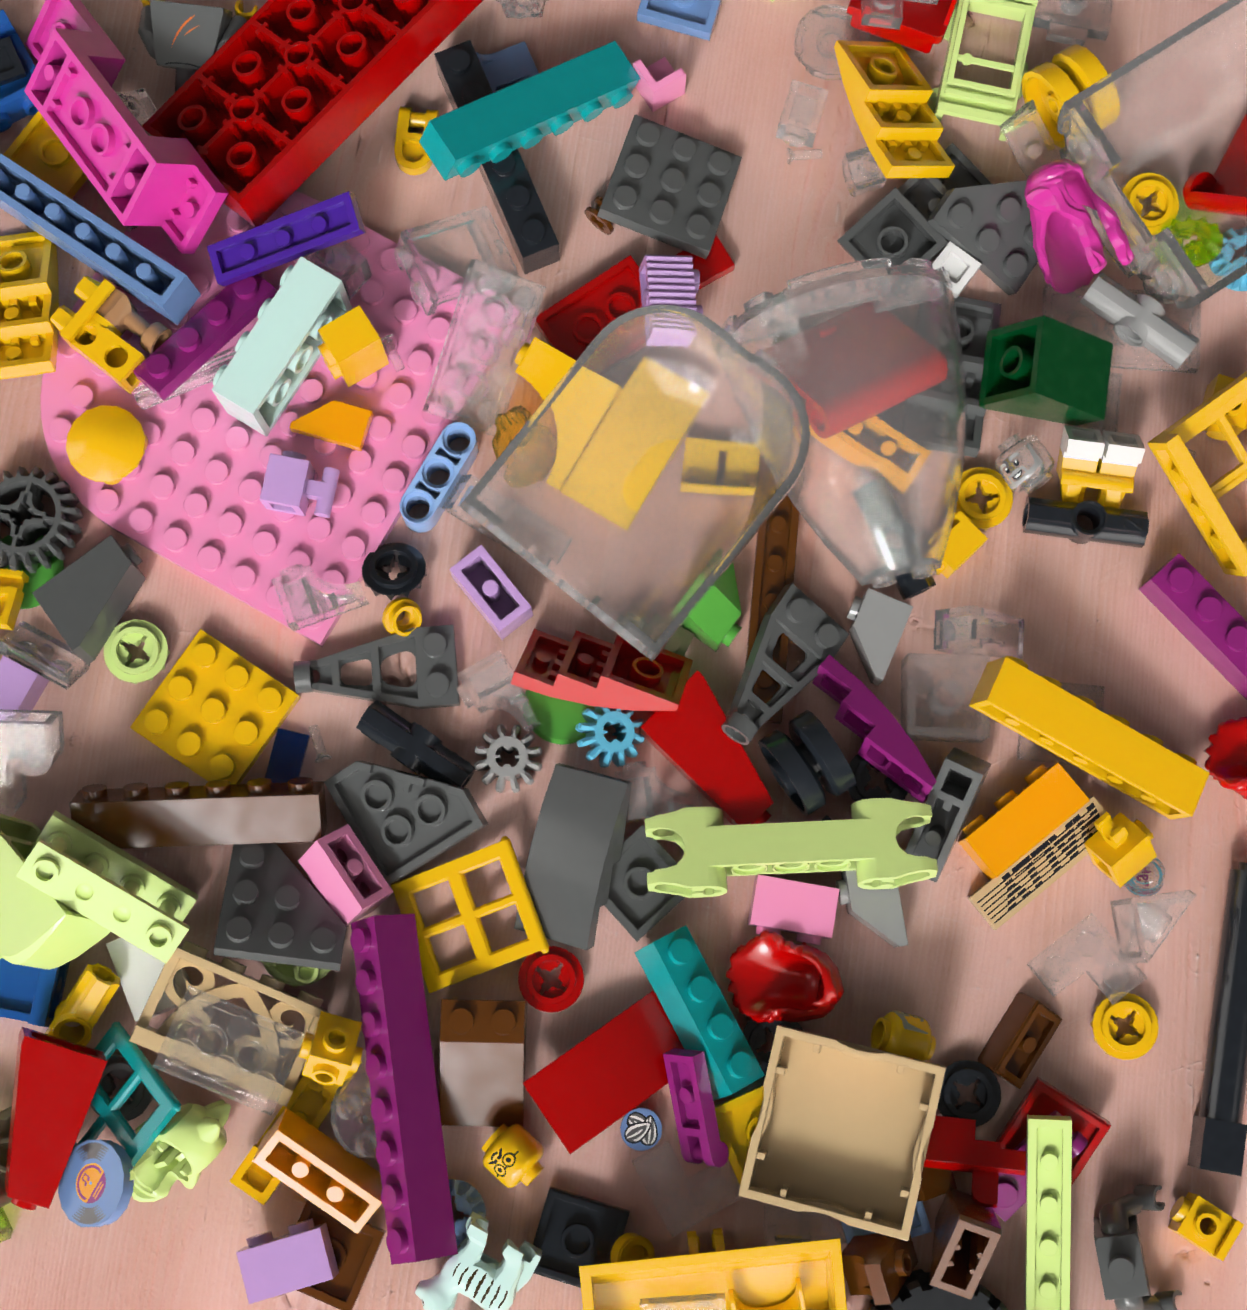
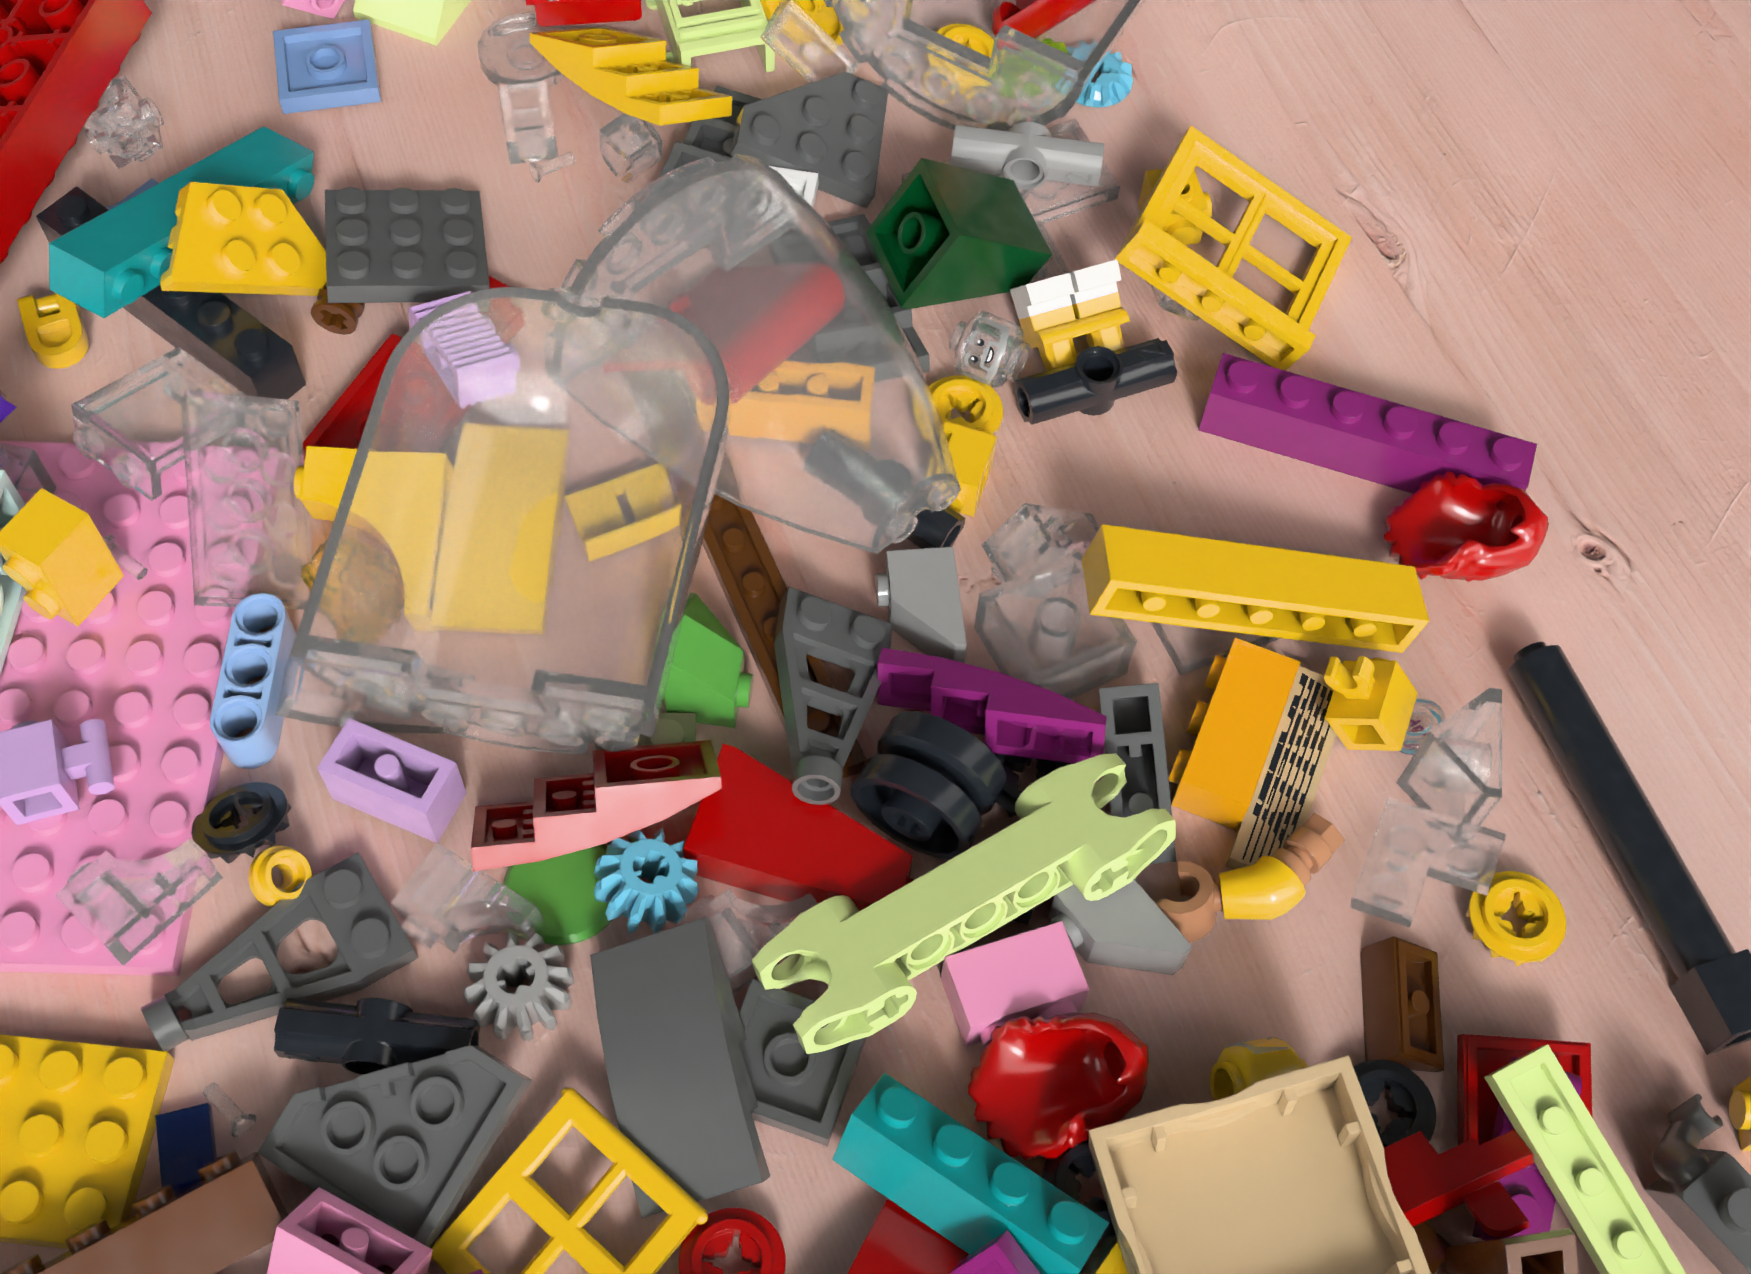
camera: 30 degrees left, 20 degrees down
light orange tile [289,400,373,451] -> none
bright pink panel [633,57,686,112] -> none
dark pink hair [1024,159,1134,294] -> none
none -> yellow wing [160,182,327,296]
none -> piece [1155,812,1345,943]

